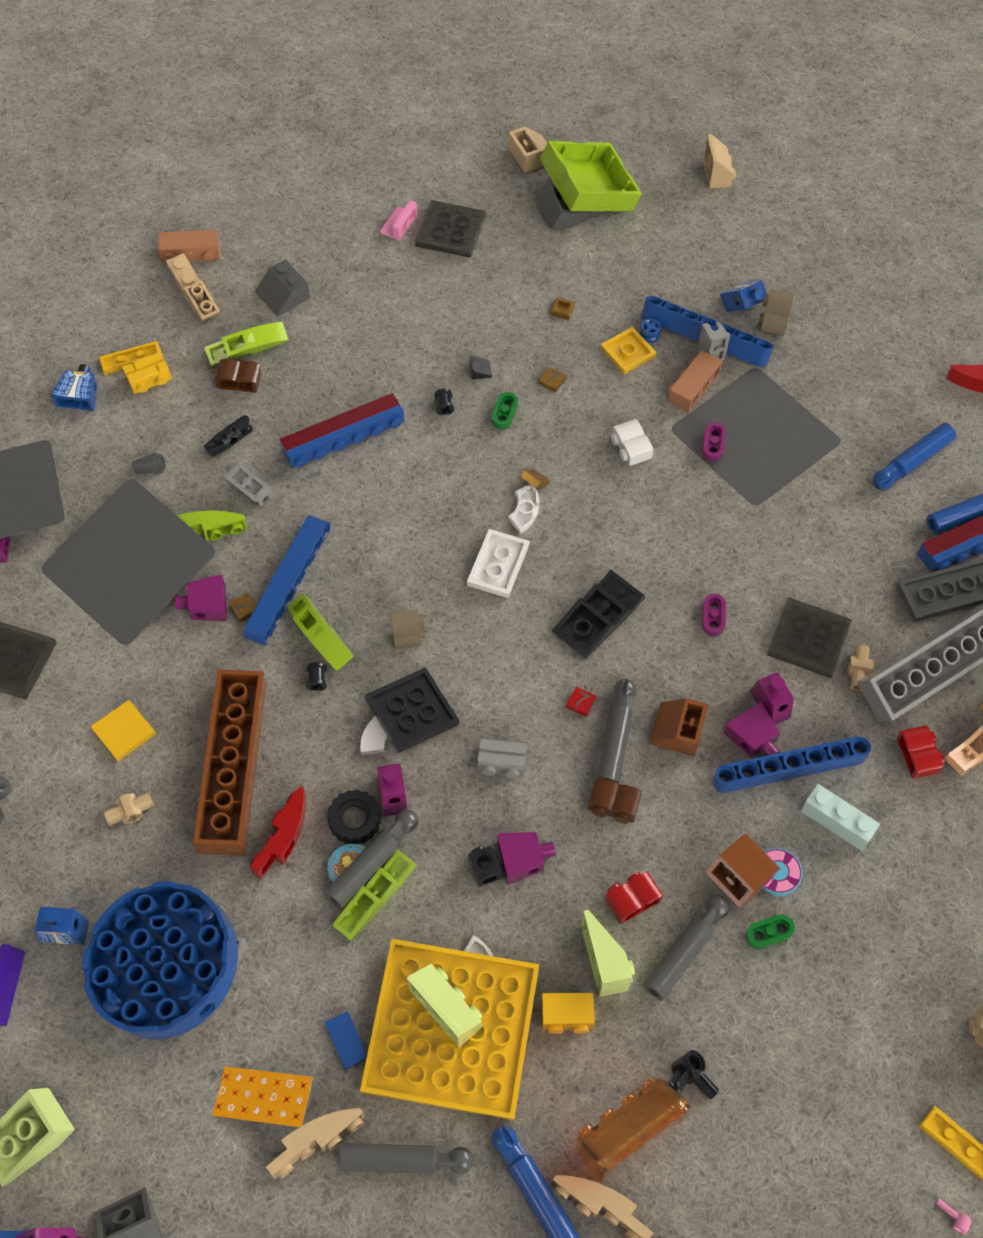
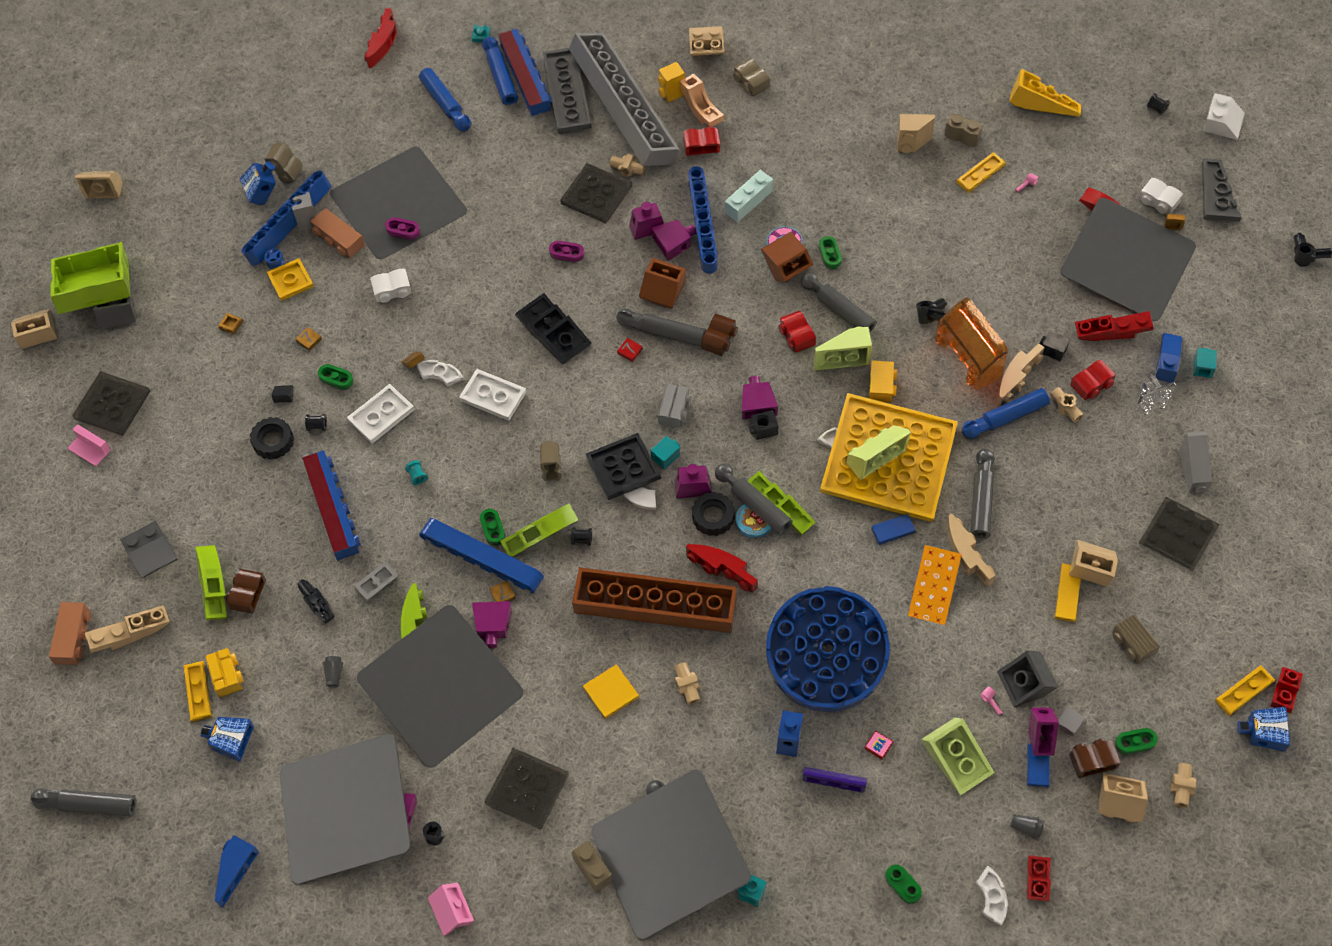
camera: 80 degrees left, 0 degrees up
none -> dark grey piece [30,788,136,816]
none -> black tyre [250,417,294,460]
none -> white plate [347,384,415,444]
none -> teal bush [405,460,428,485]
none -> green plate [480,509,505,546]
none -> teal brick [650,436,681,470]
none -> tile [864,730,893,760]
none -> bright pink hand [981,686,1003,715]

